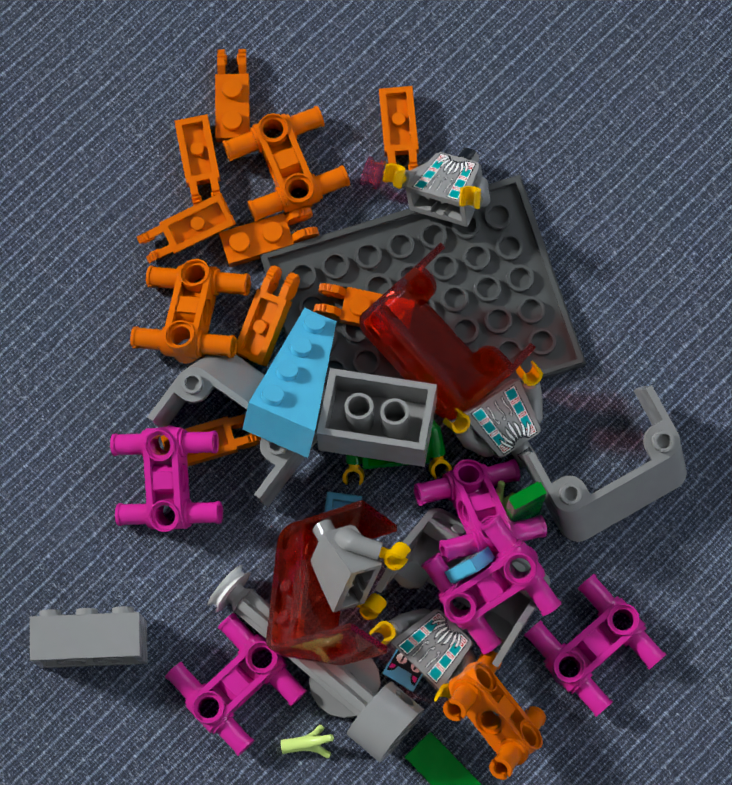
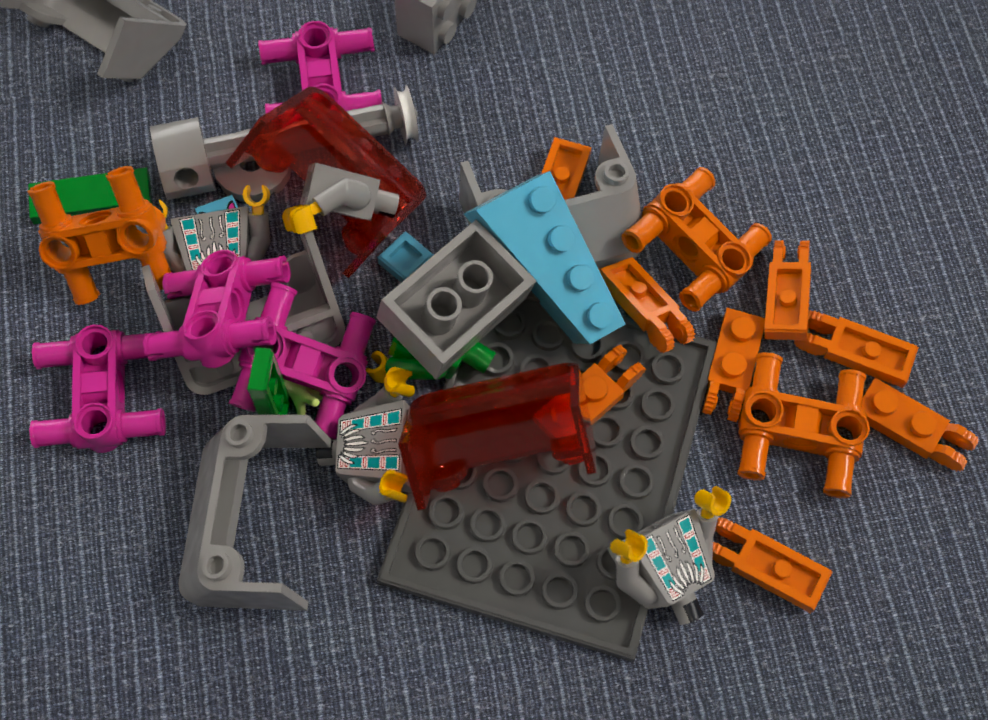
camera: 120 degrees right, 10 degrees down
dark pink piece [110,425,223,532] -> none
yellowish green bar [281,725,334,759] -> none
clear pink bush [360,156,386,190] -> none
medium azure tile [445,547,495,583] -> none

